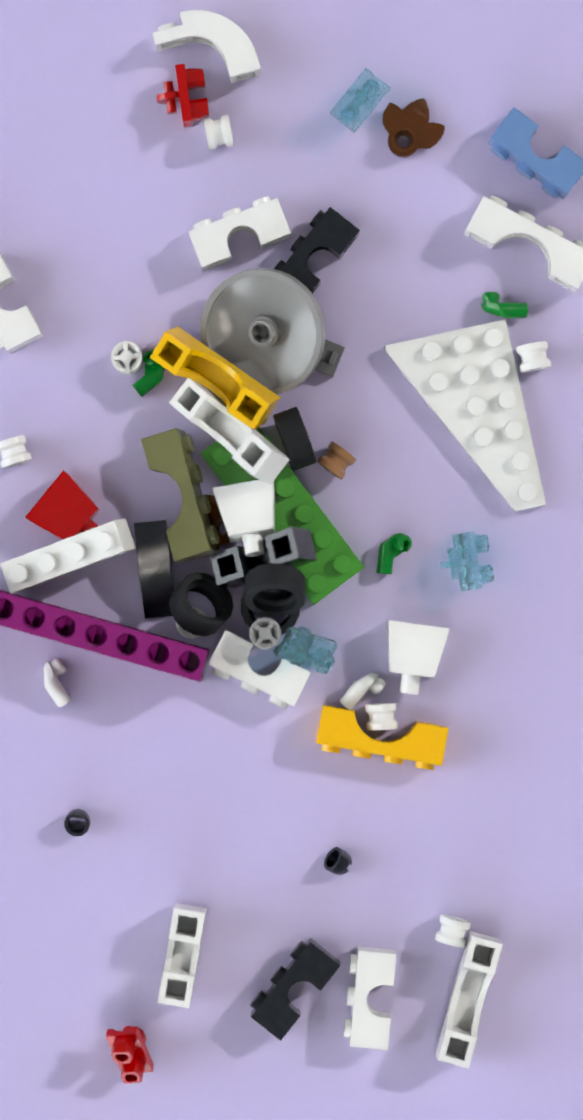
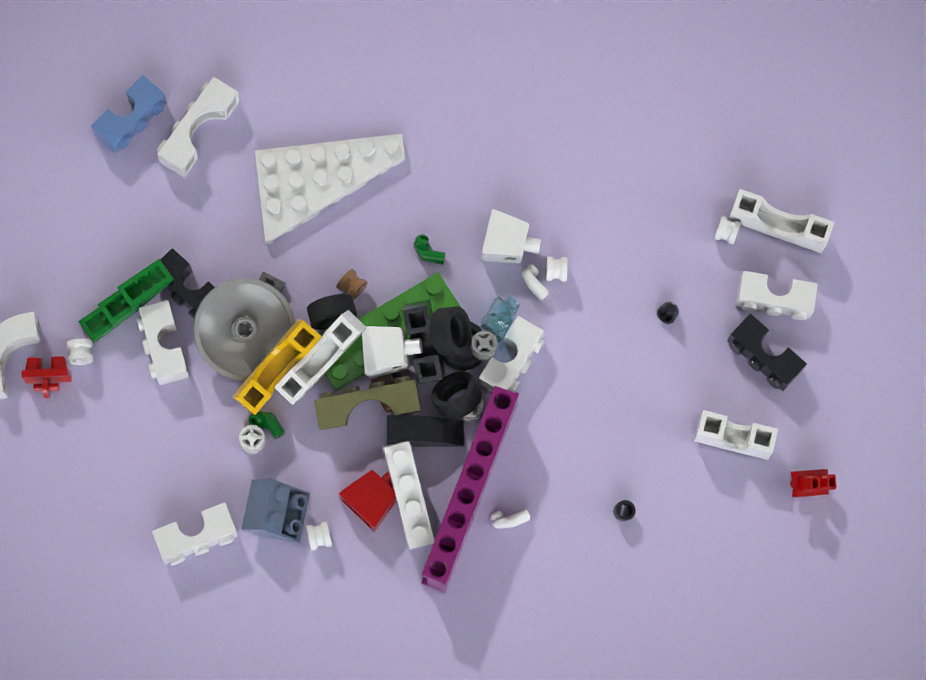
camera: 90 degrees left, 15 degrees down
yellow arch [316,704,449,770] -> none
clear light blue hips [330,68,391,133] -> none
reddish brown plate [382,98,445,157] -> none
clear light blue hips [440,531,494,591] -> none
green arm [481,292,528,318] -> none
white wheel [516,341,552,372] -> none
none -> green slope [78,259,174,343]
none -> sand blue slope [241,479,310,543]

